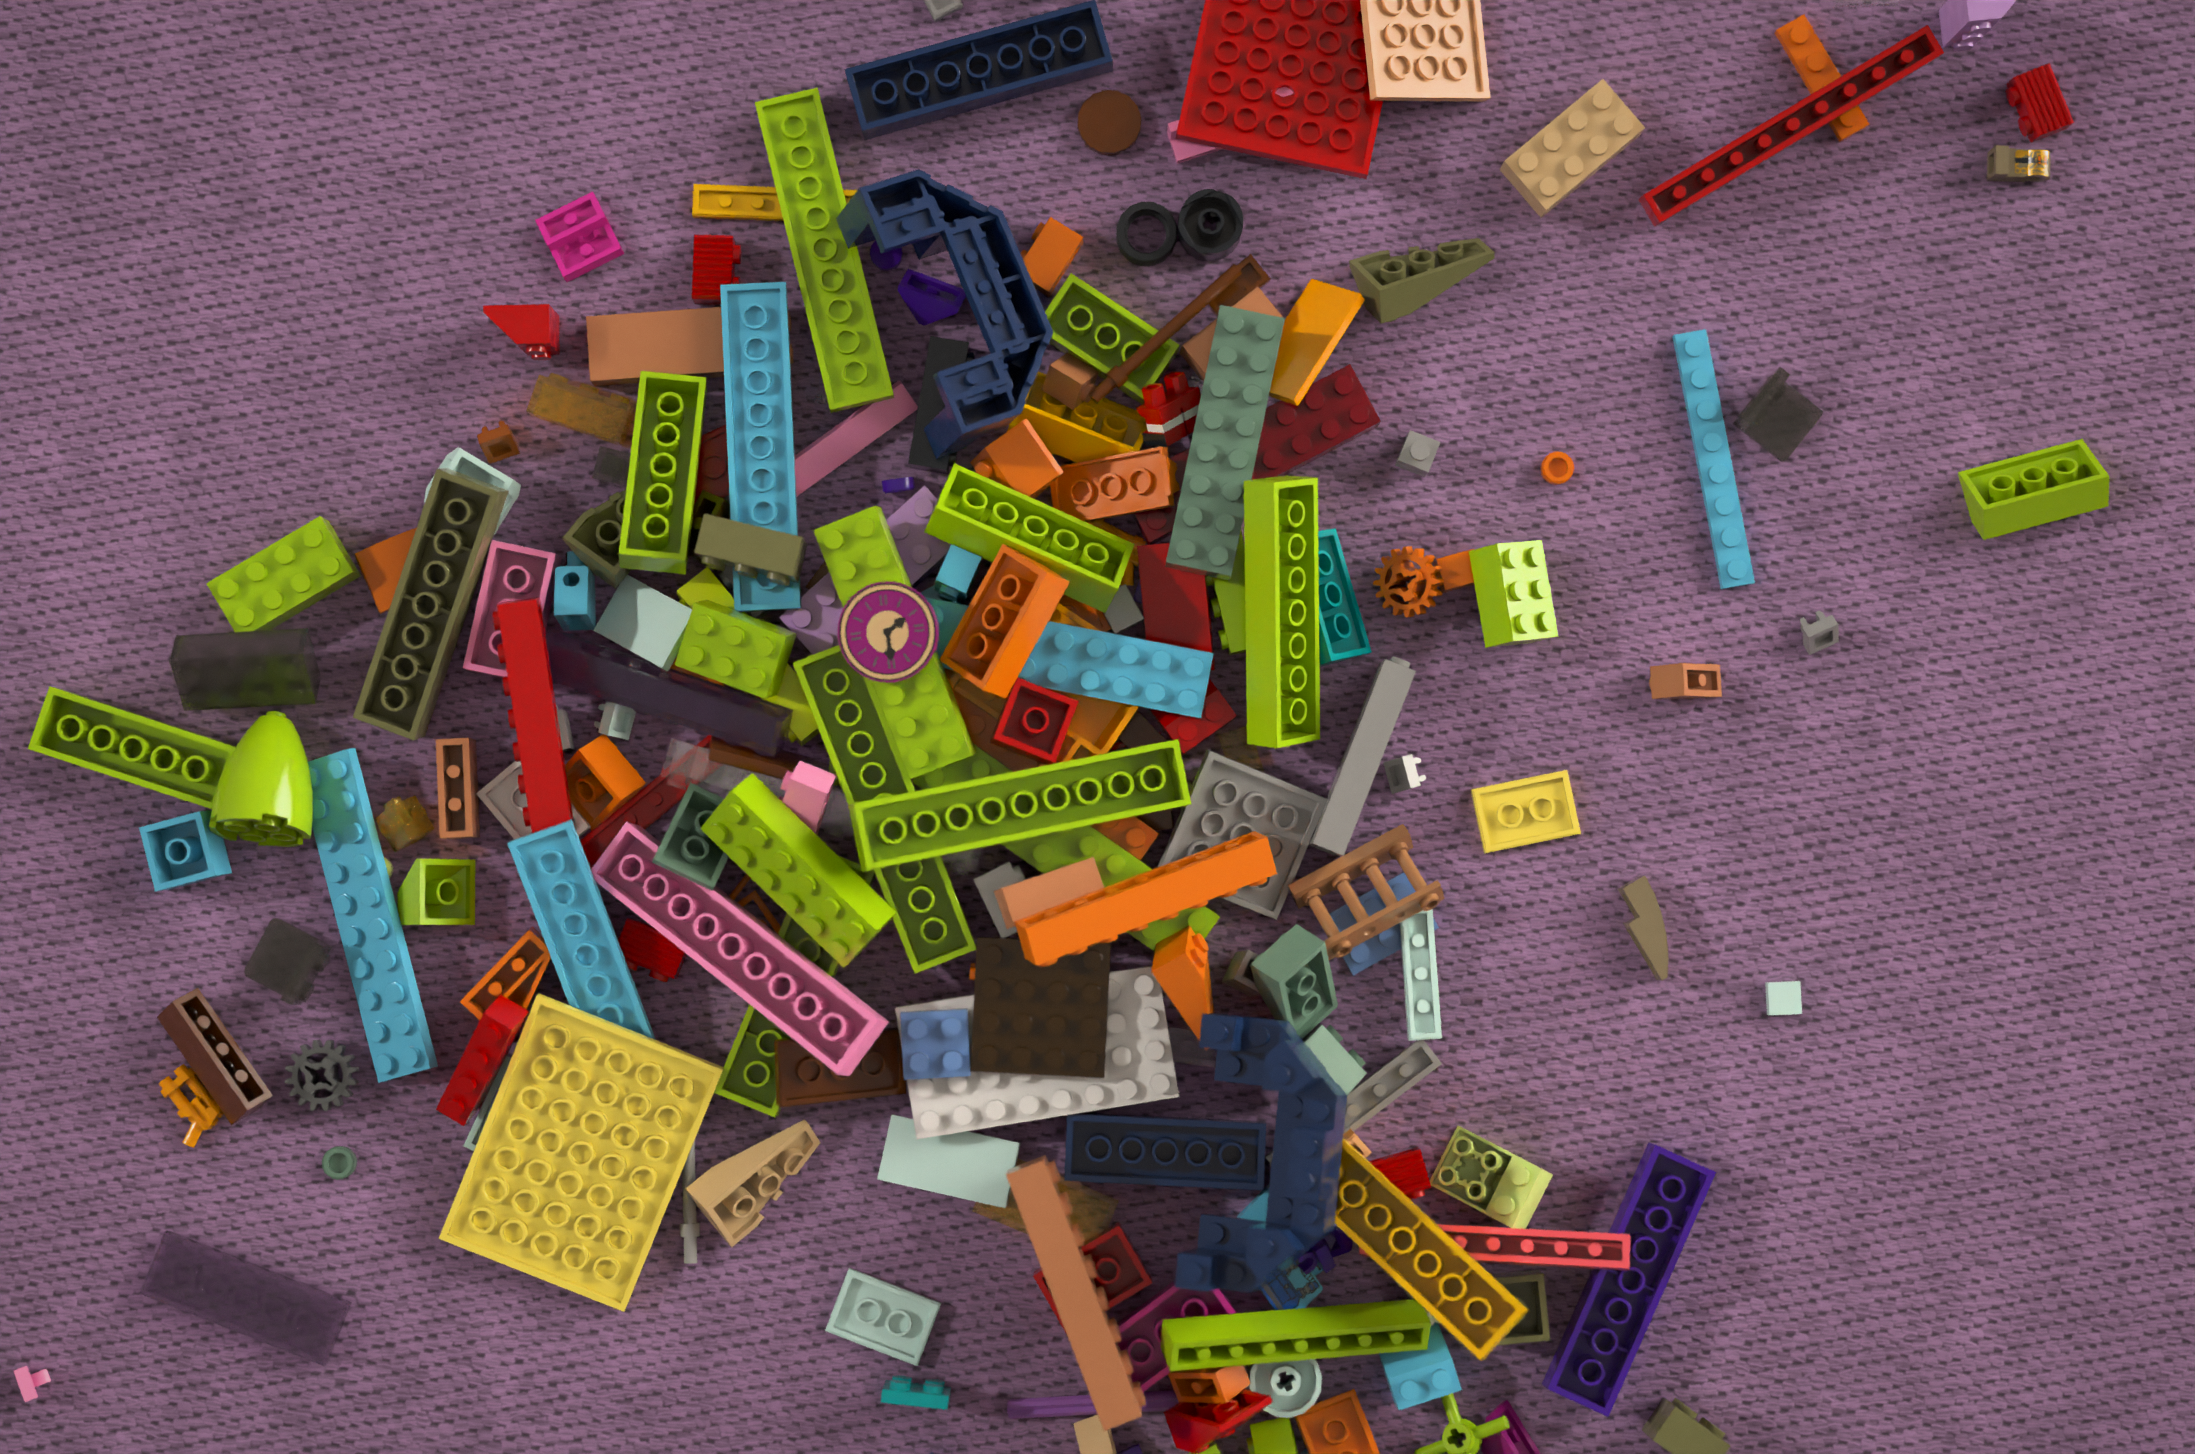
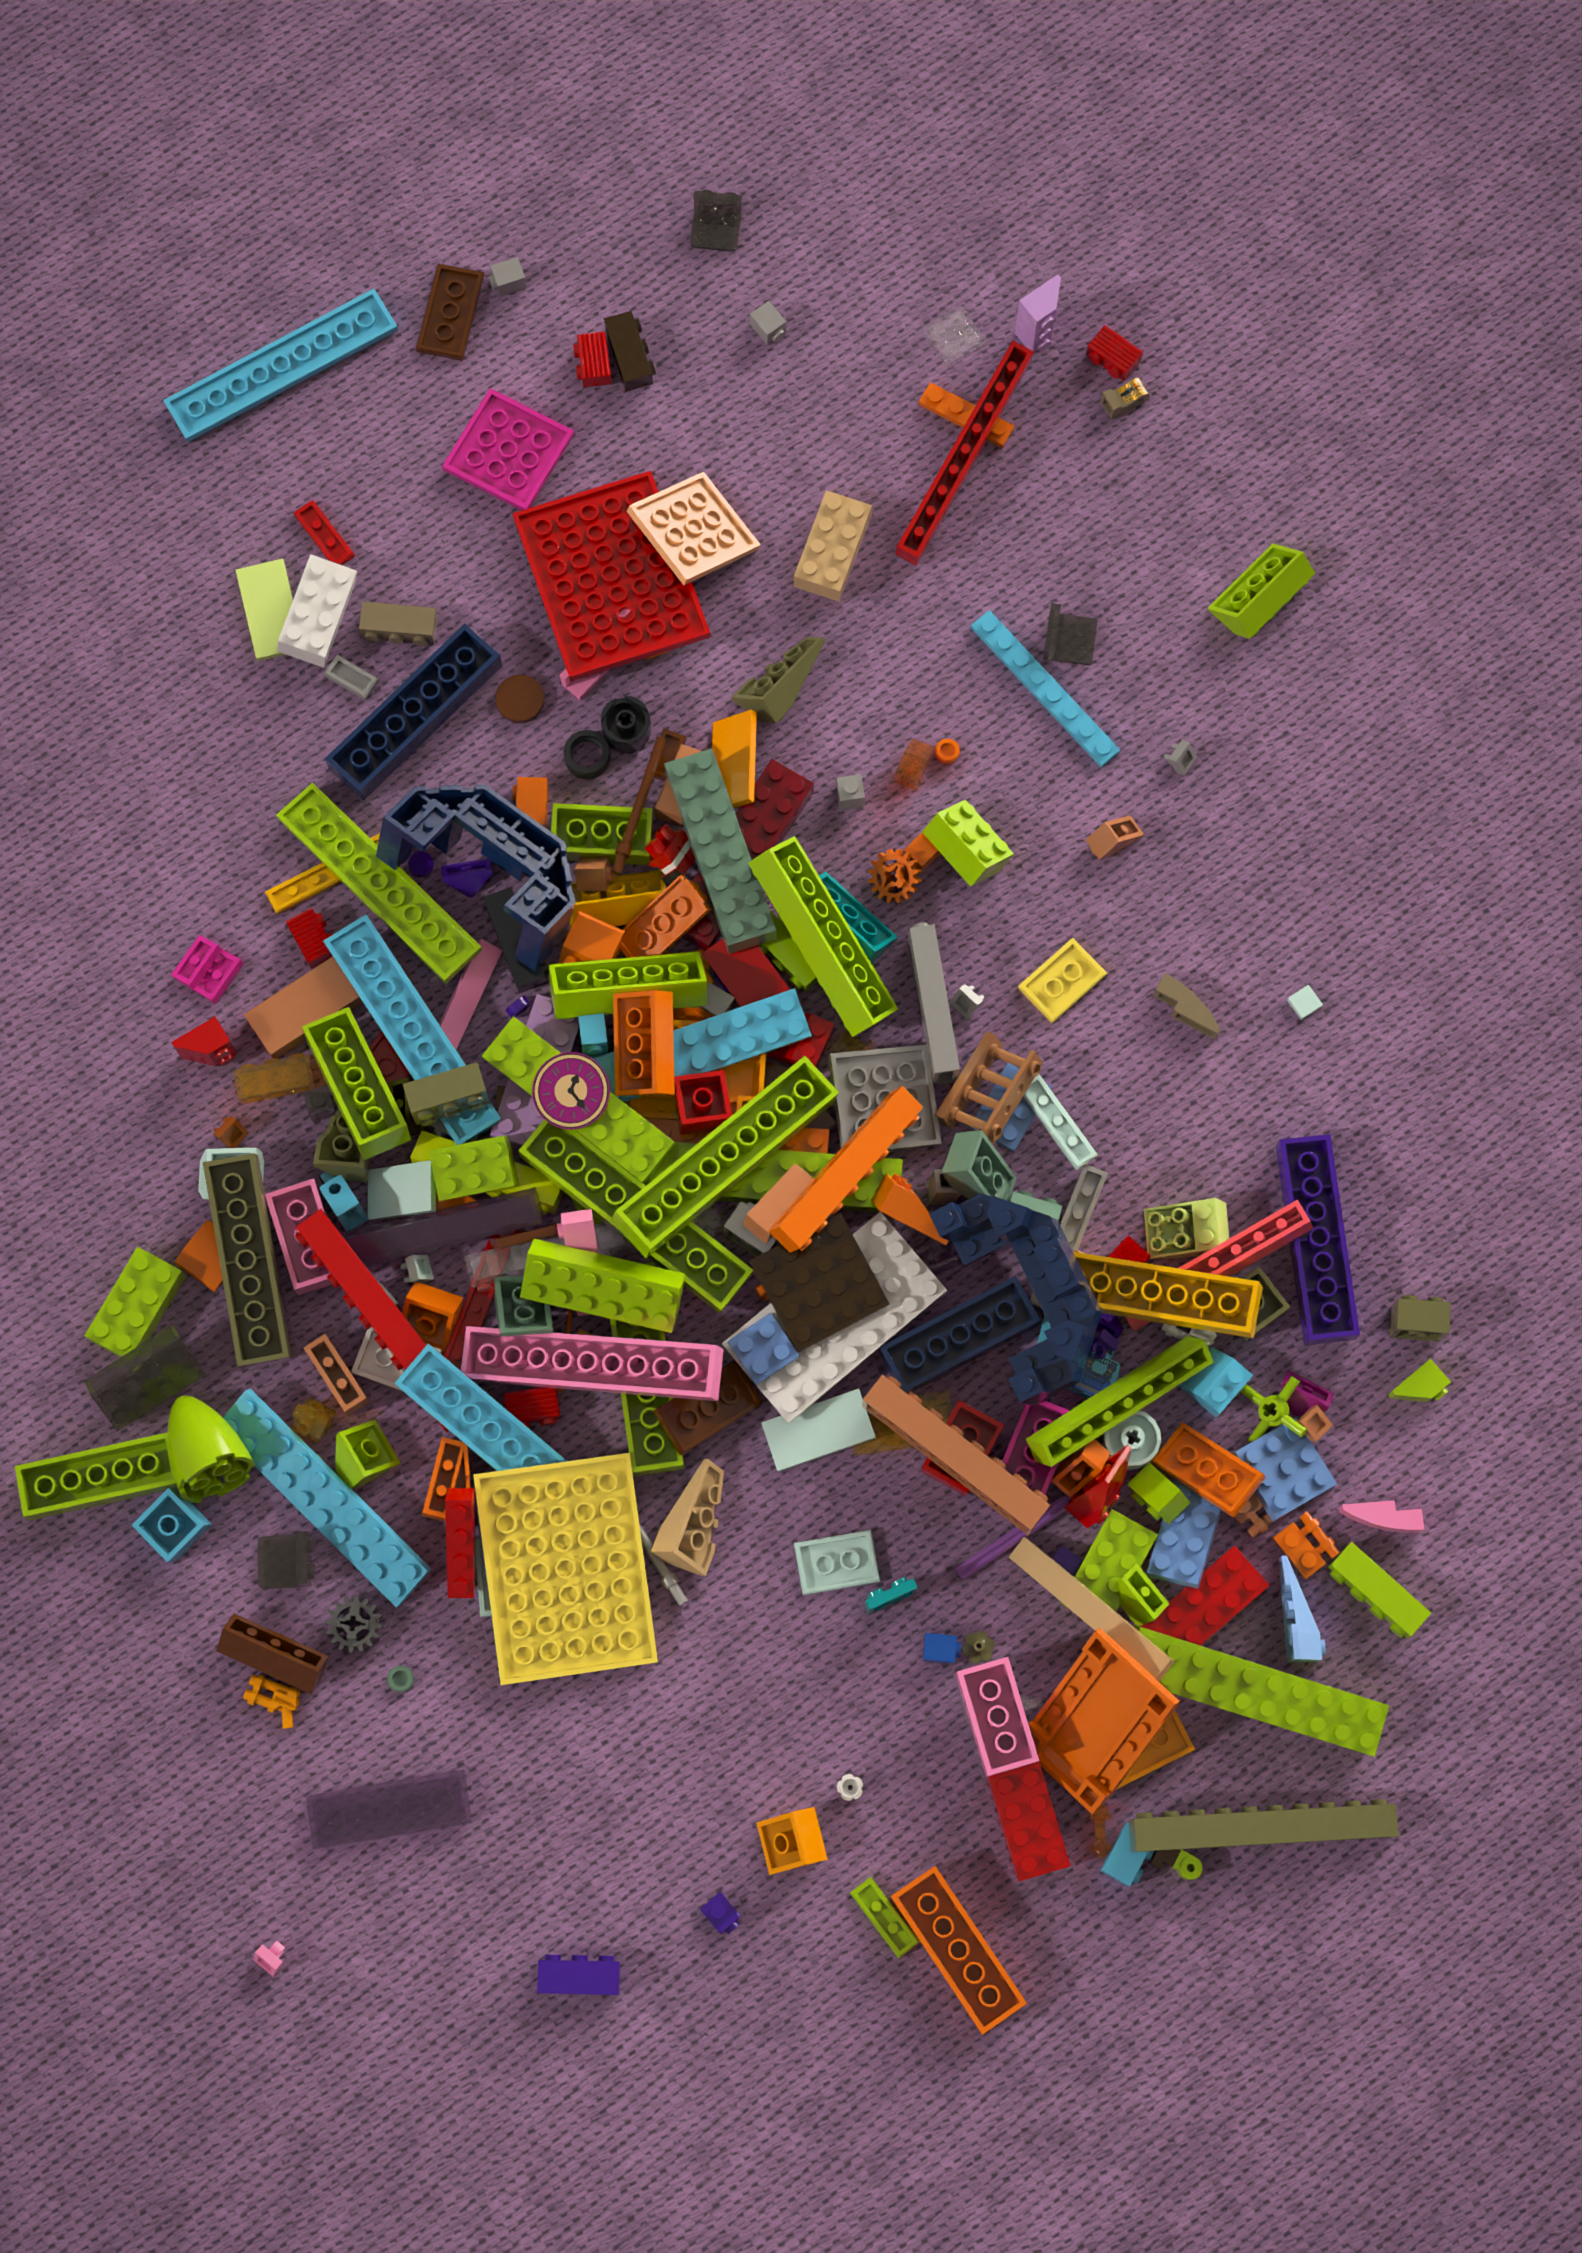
camera: 25 degrees left, 10 degrees down
none -> clear orange slope [894,739,935,791]

